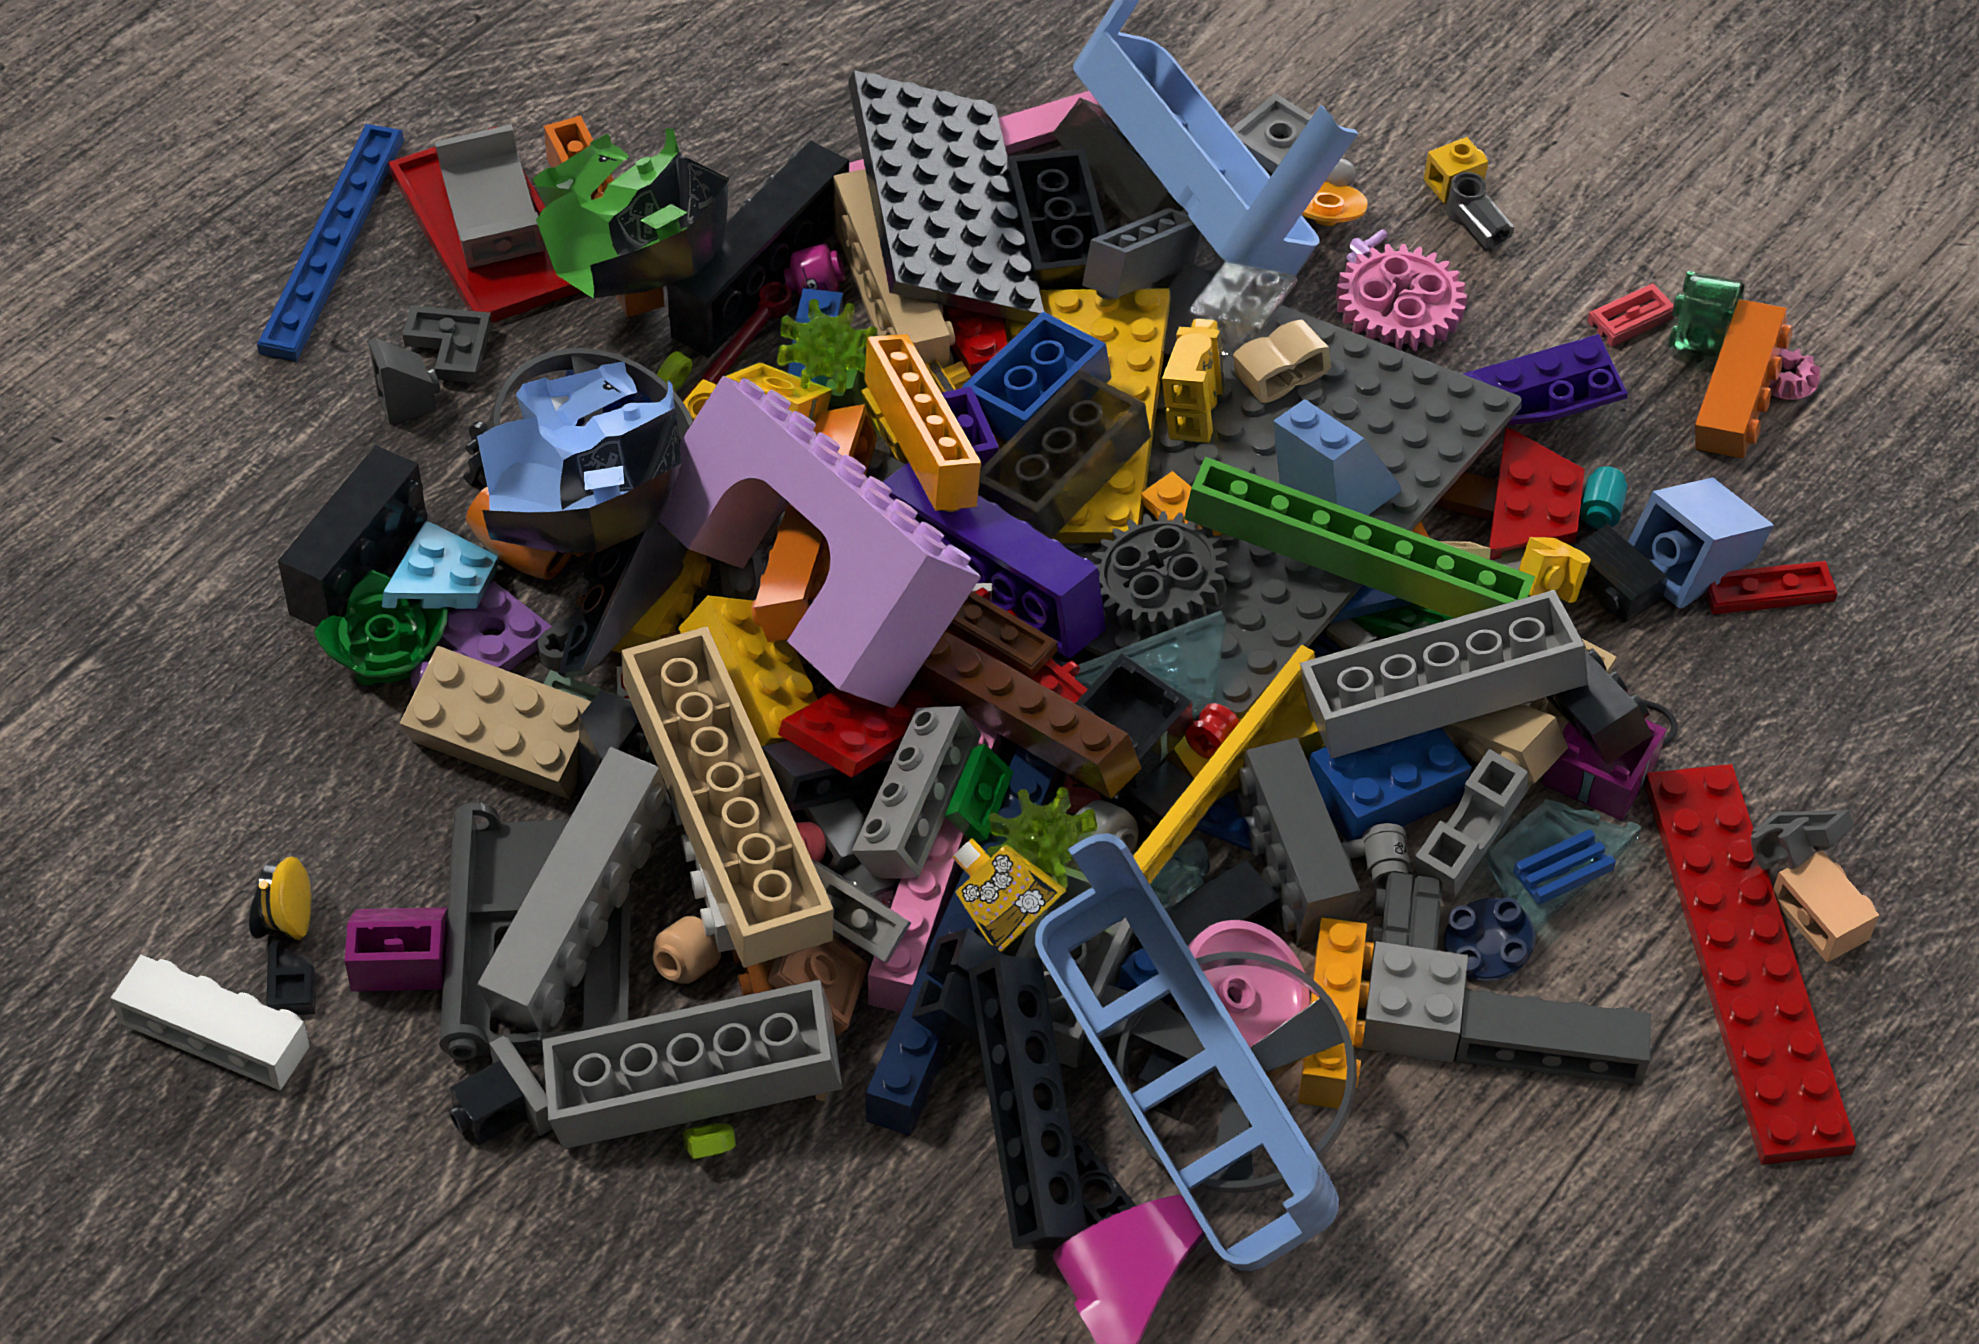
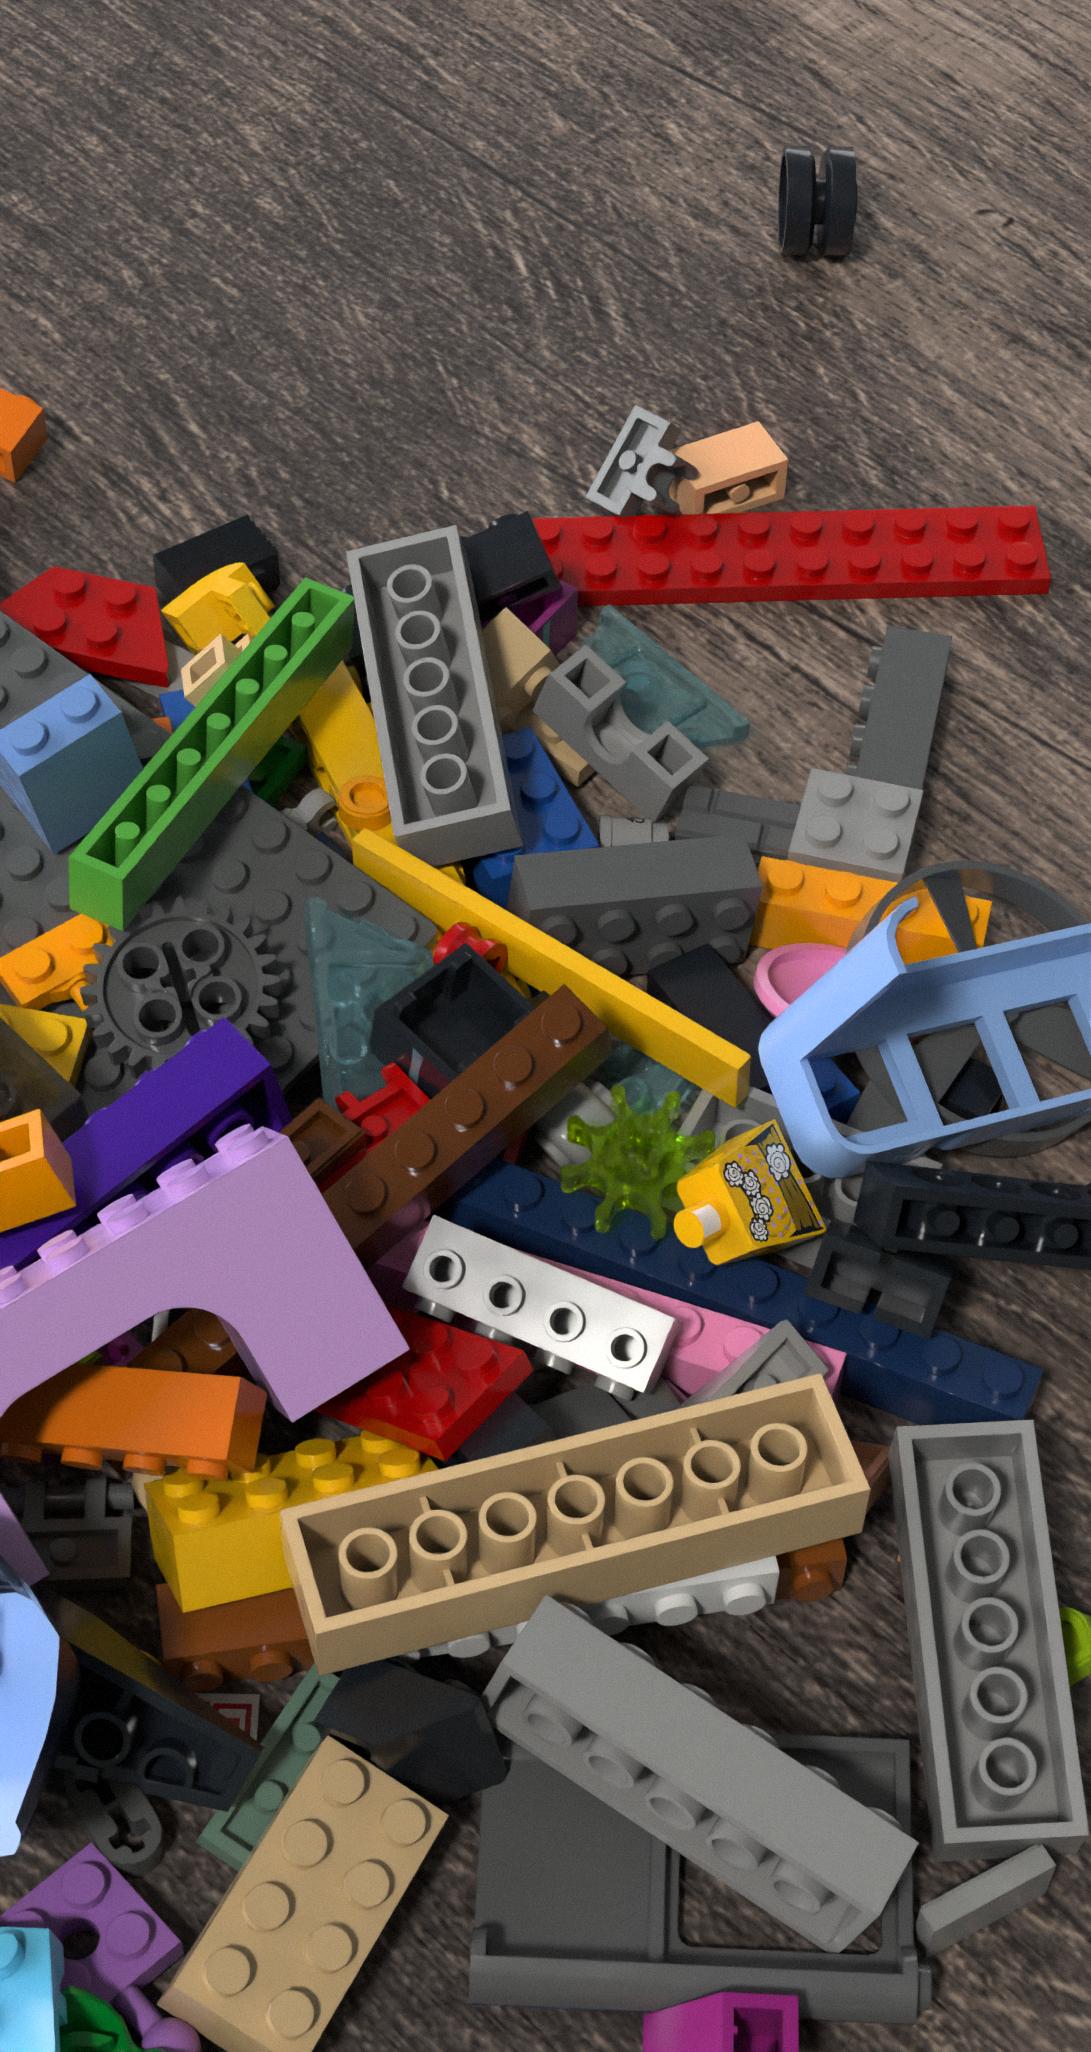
camera: 85 degrees left, 0 degrees up
black brick [448,1060,527,1146] -> none
light nougat head [653,916,721,984] -> none
green plate [945,744,1014,843] -> none
dark blue dish [1444,897,1535,981] -> none
blue tile [1513,828,1616,905] -> none
teal brick [1579,466,1628,529] -> none
medium blue slope [1628,477,1774,608] -> none
red tile [1705,561,1838,614] -> none

